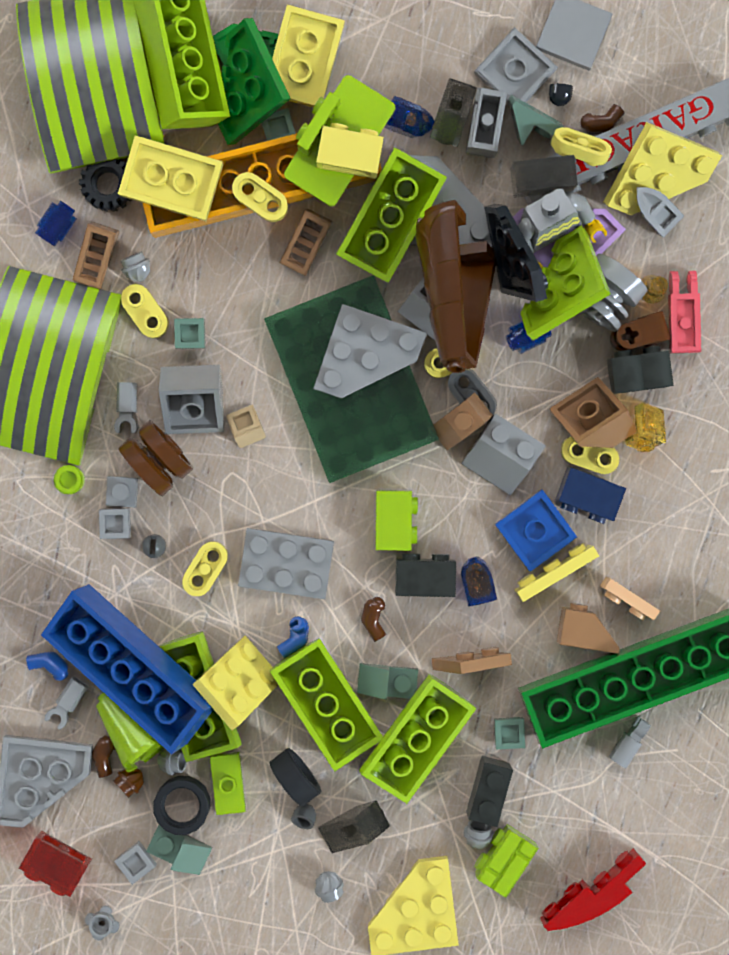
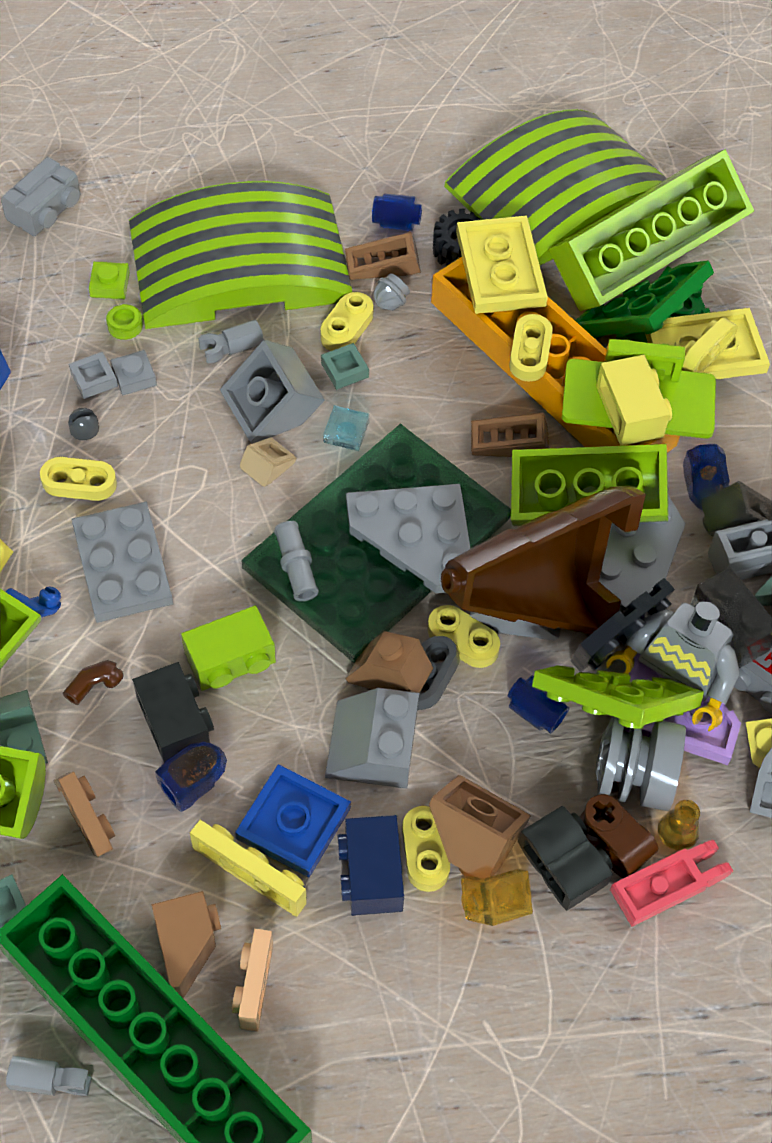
camera: 65 degrees right, 30 degrees down
reddish brown wheel [118,420,193,497] -> none
none -> lime plate [89,261,130,299]
none -> light grey pin [274,521,319,601]
none -> clear light blue plate [323,405,369,451]
none -> light yellow plate [682,317,737,373]

